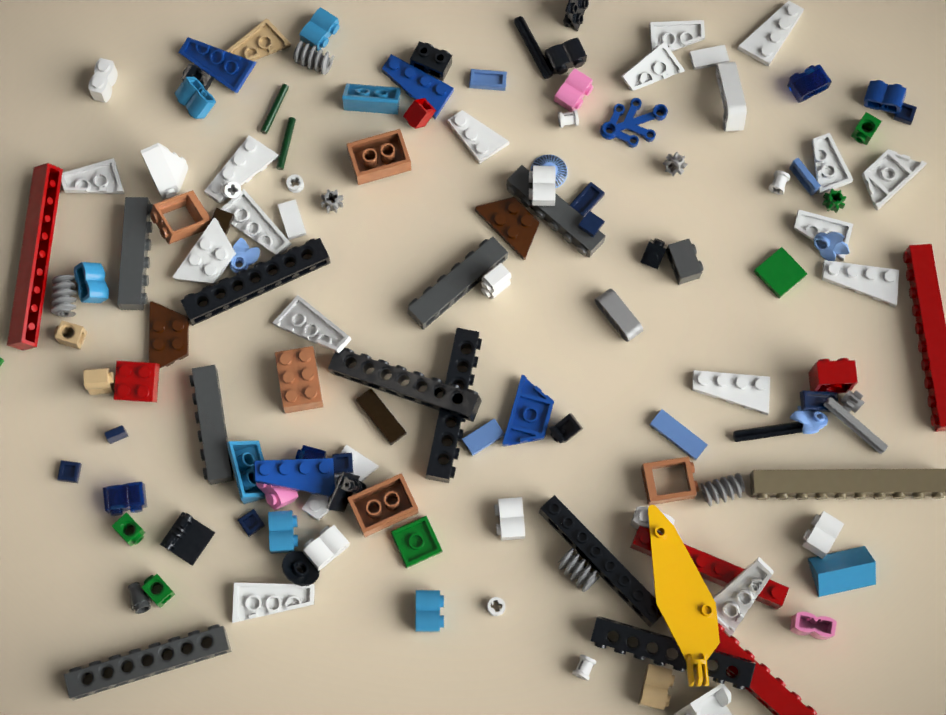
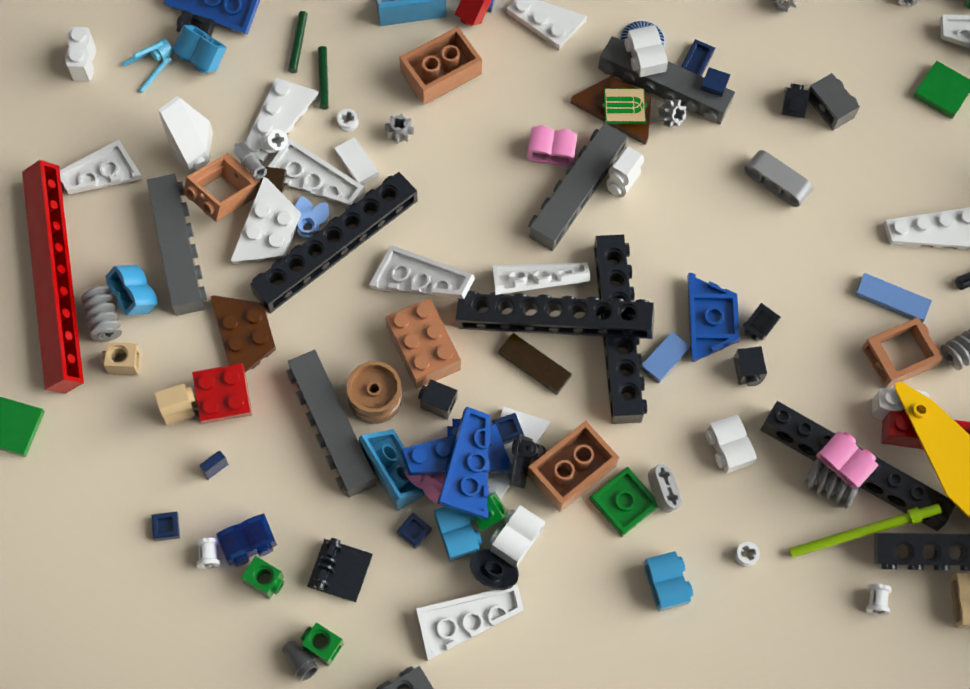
camera: 15 degrees left, 5 degrees down
none -> medium azure plant [122,38,174,92]
none -> white bush [196,537,220,569]
none -> light grey axle [233,142,267,179]
none -> medium nougat wheel [347,361,402,424]
none -> black brick [418,379,458,420]
none -> blue wing [437,407,490,520]
none -> green brick [473,492,508,531]
none -> white wing [492,262,590,295]
none -> bright pink brick [527,125,577,167]
none -> piece [602,88,647,124]
none -> light grey beam [648,464,682,513]
none -> light grey gear [658,98,687,127]
none -> black brick [733,346,767,386]
none -> lime bar [789,504,942,558]
none -> bright pink brick [816,431,878,490]

